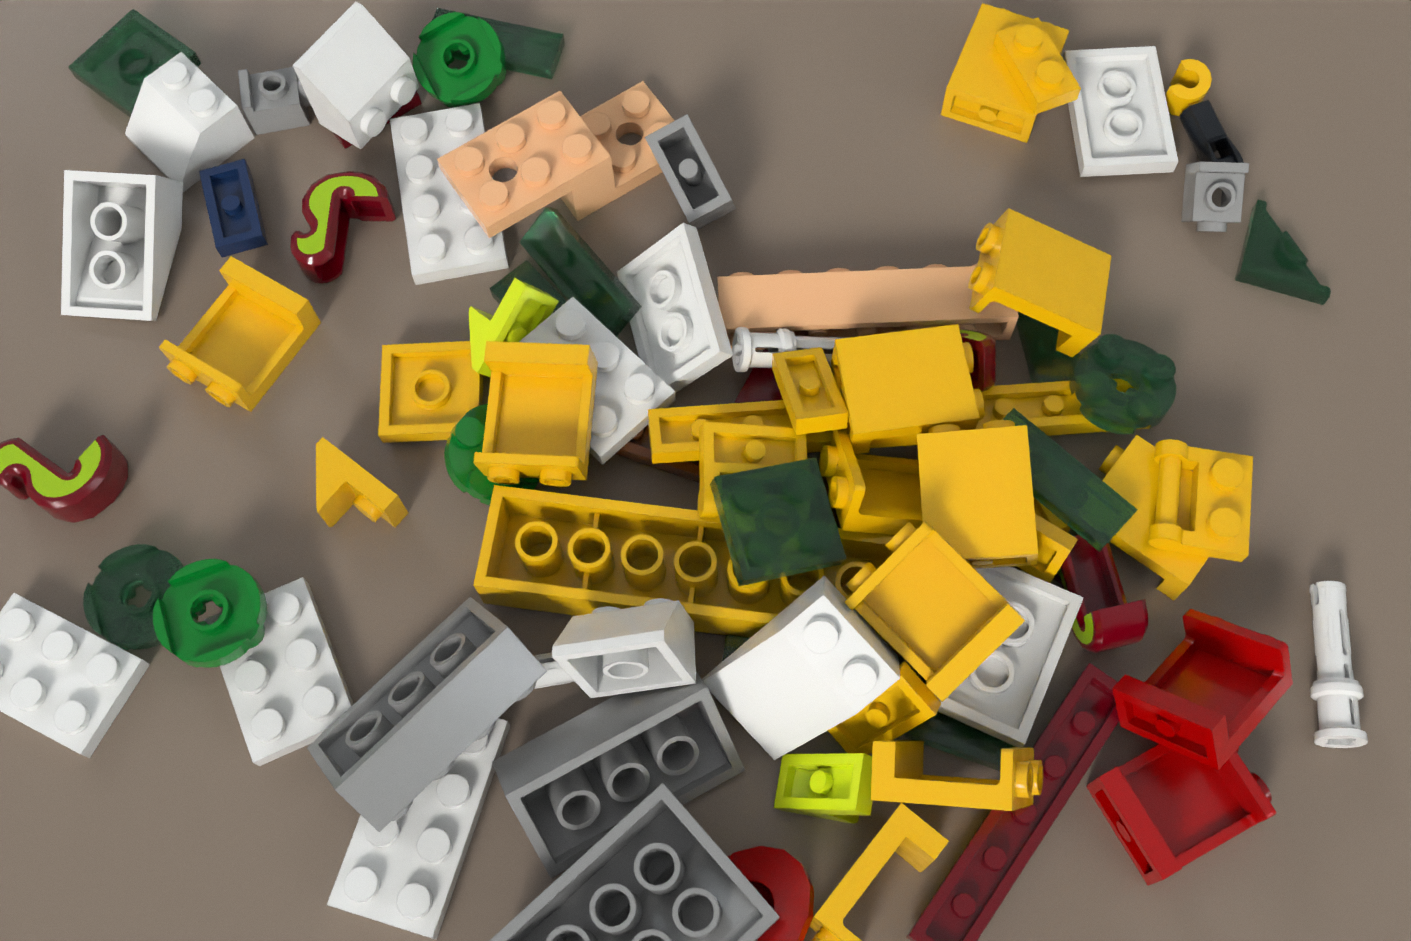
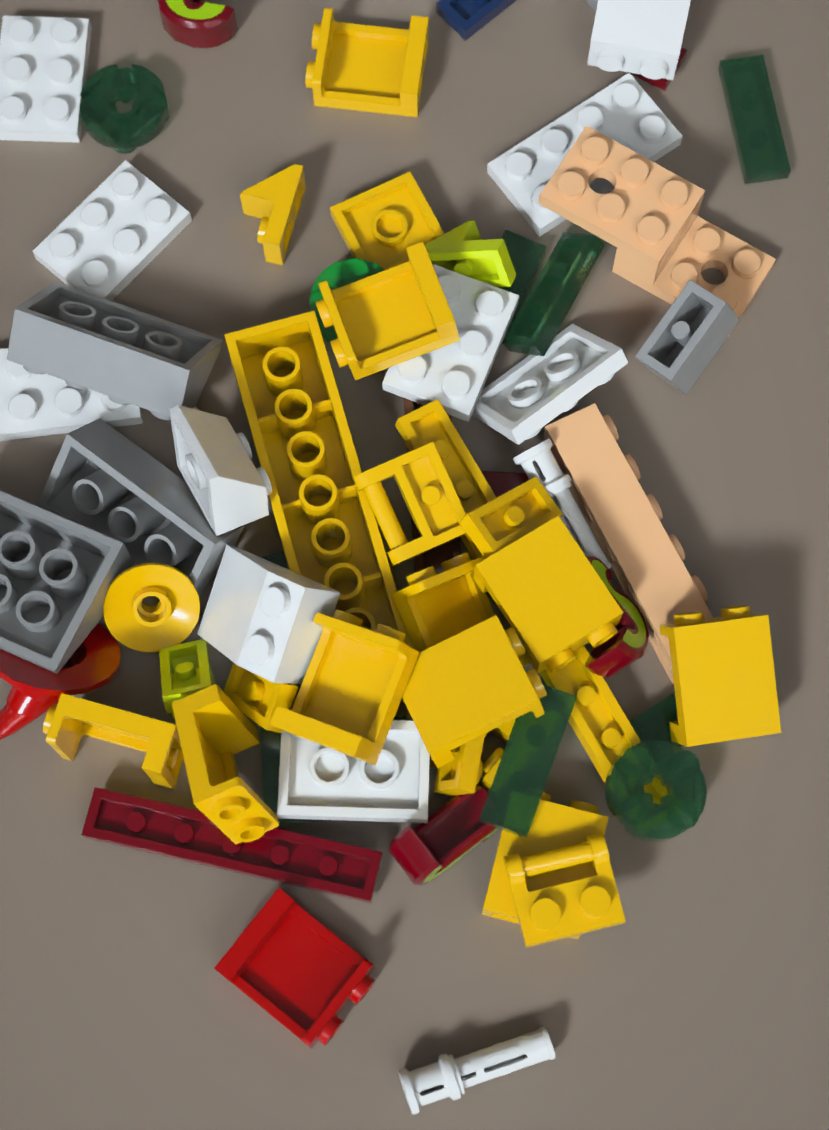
camera: 65 degrees right, 5 degrees up
green plate [153,558,267,668] -> none
dark red animal [290,171,396,284] -> none
green plate [412,12,506,108] -> none
clear green plate [710,457,847,586] -> none
red panel [1112,609,1293,770] -> none
none -> yellow dish [103,563,200,653]

